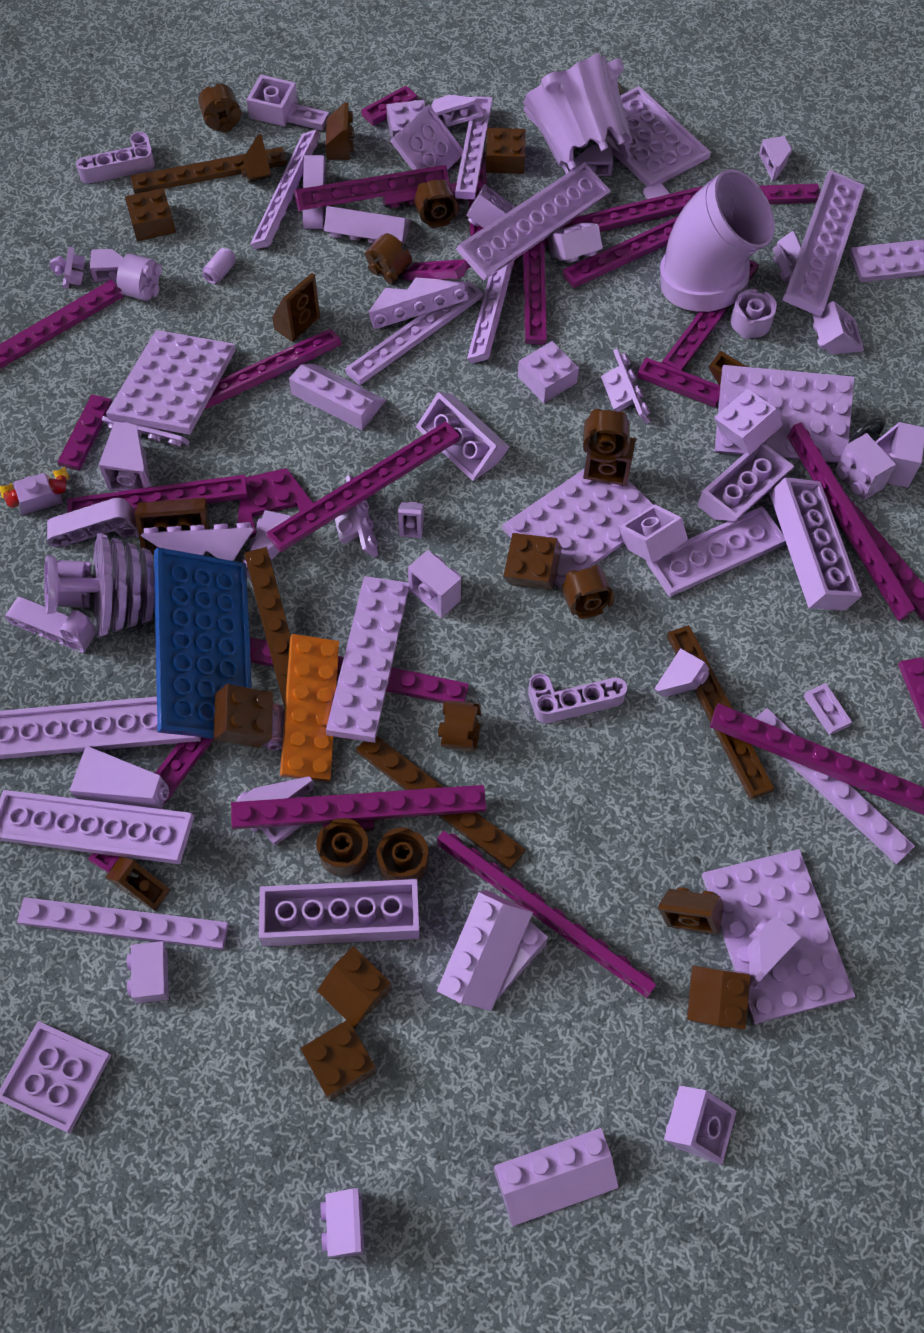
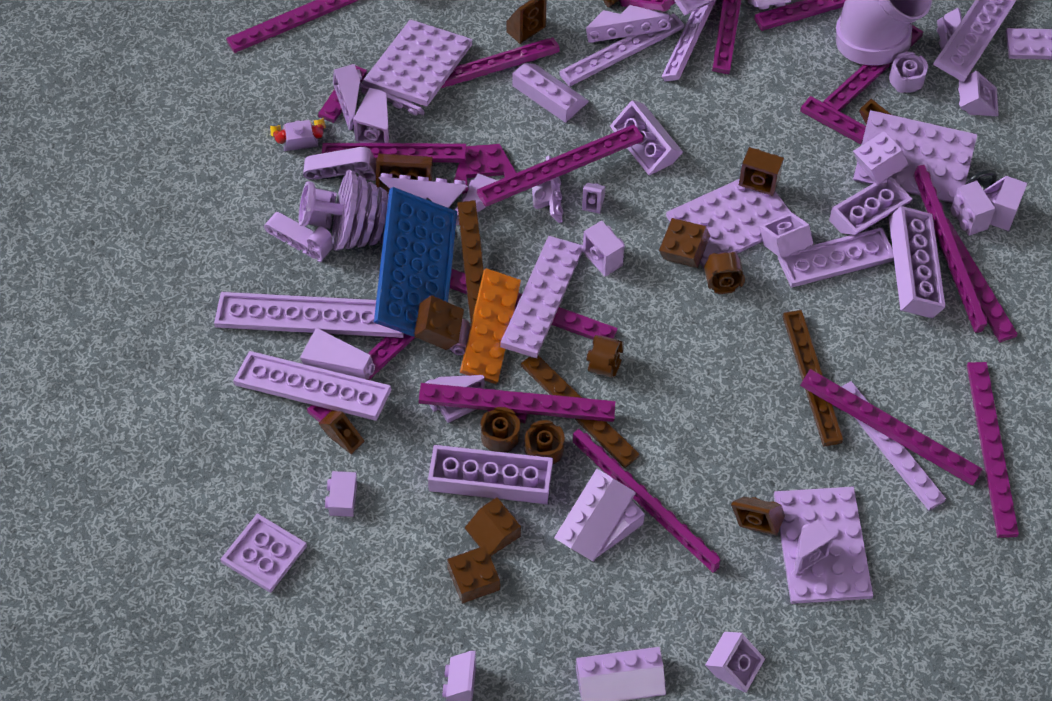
camera: 10 degrees right, 5 degrees down
lavender plate [17,897,229,950] -> none
lavender brick [518,341,579,403] -> none
lavender beam [528,673,627,723] -> none
reddish brown brick [583,409,630,463] -> none
lavender bracket [601,348,650,424] -> none
lavender slope [654,649,710,697] -> none
reddish brown slope [687,965,750,1030] -> none
lavender plate [803,683,852,736] -> none
none -> lavender slope [333,64,362,130]

